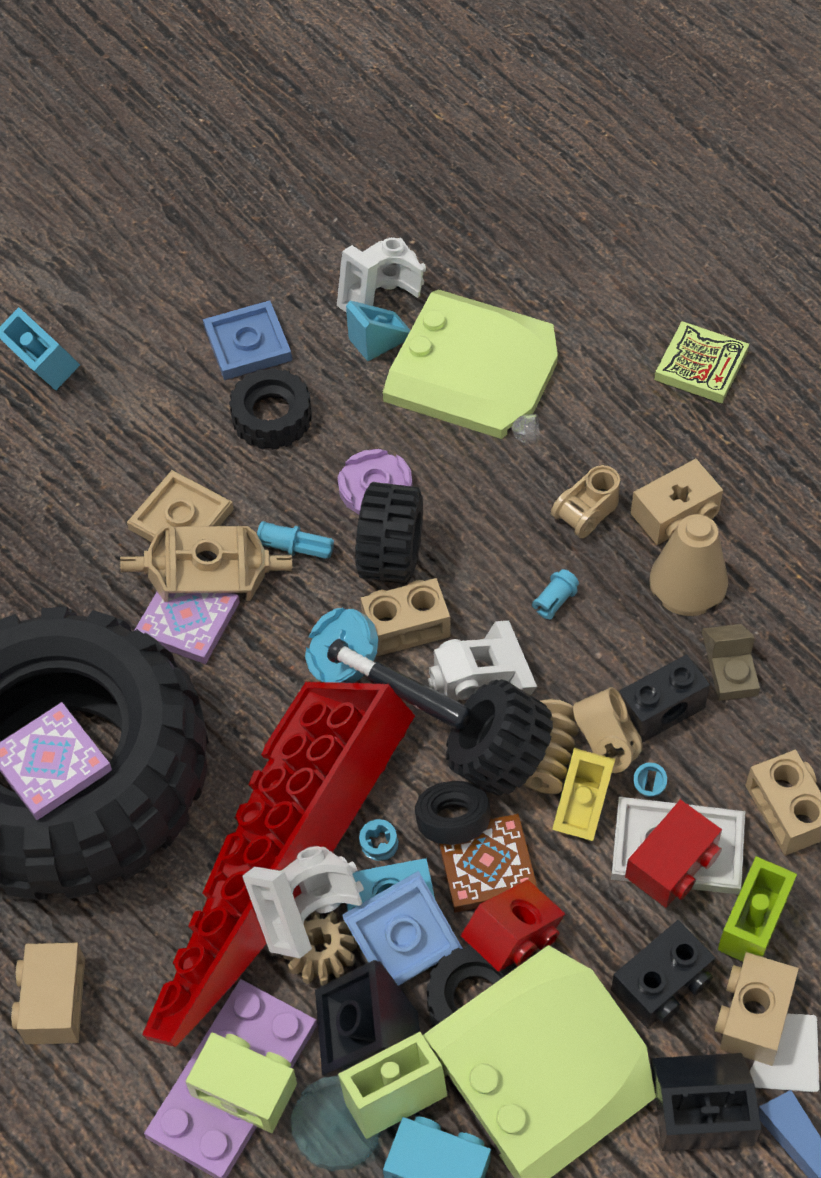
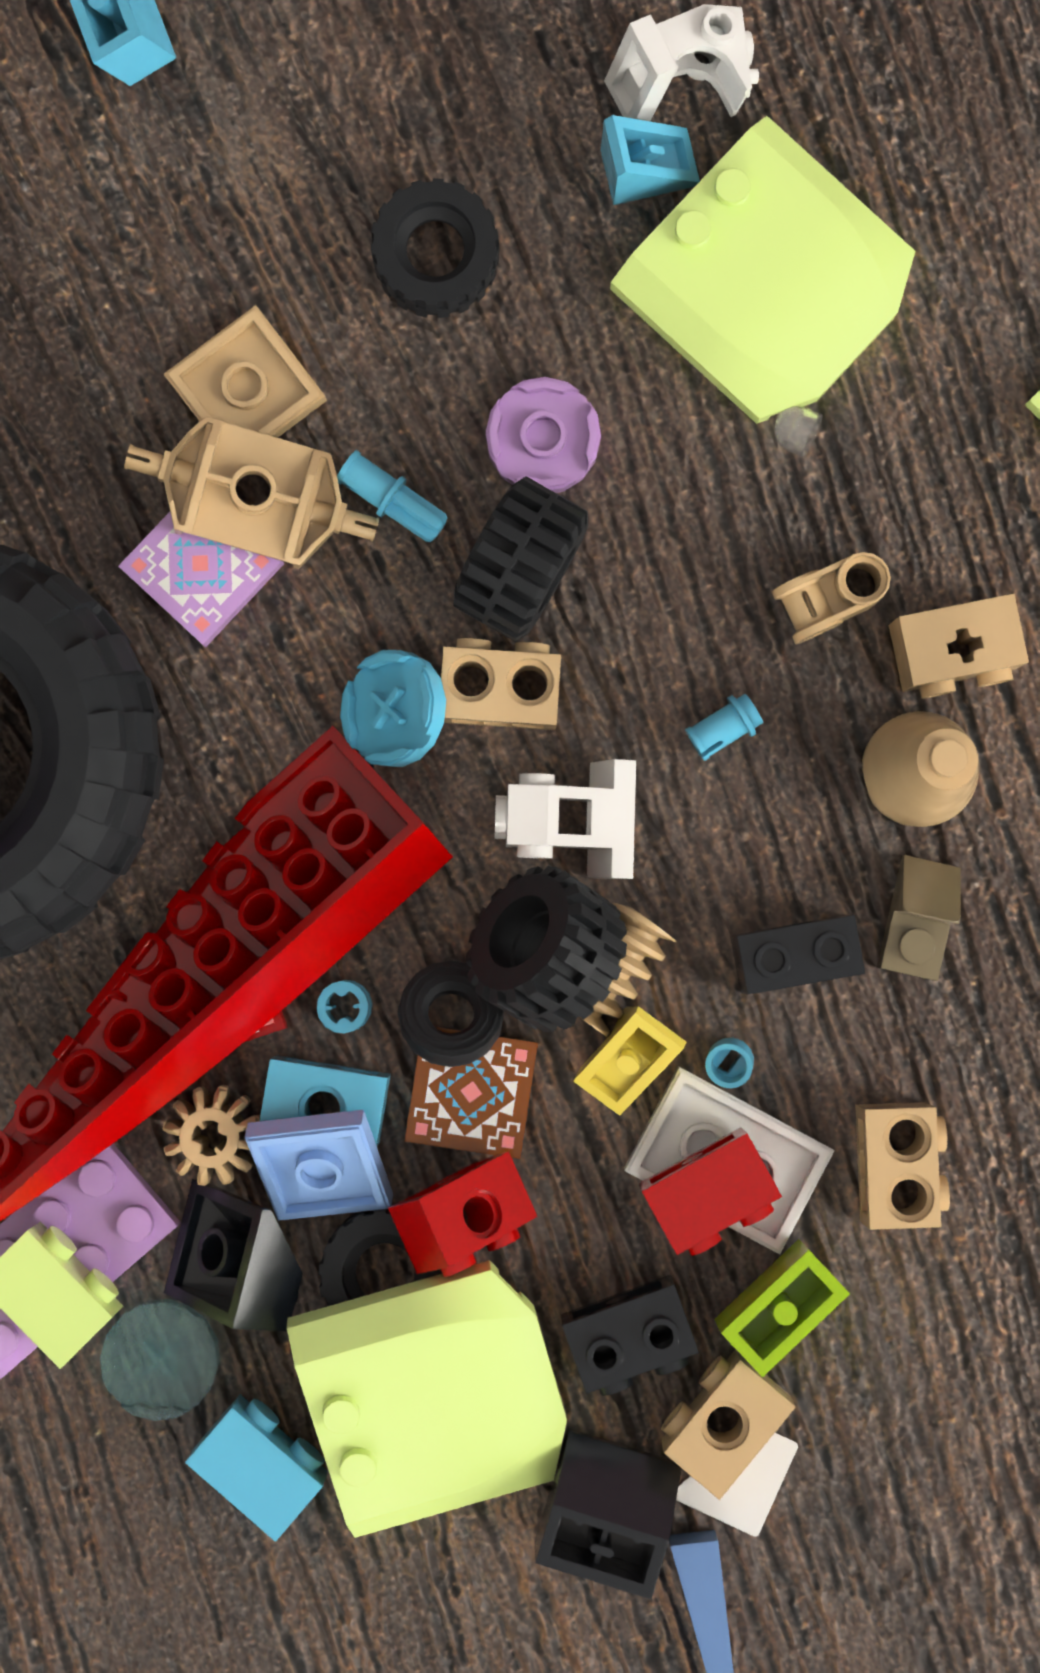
camera: 15 degrees right, 30 degrees up
medium blue tile [203,301,292,380] -> none
white tile [242,846,364,958] -> none
black piece [327,639,471,730] -> none
yellowish green brick [338,1032,447,1139] -> none
tan piece [573,687,643,773] -> none

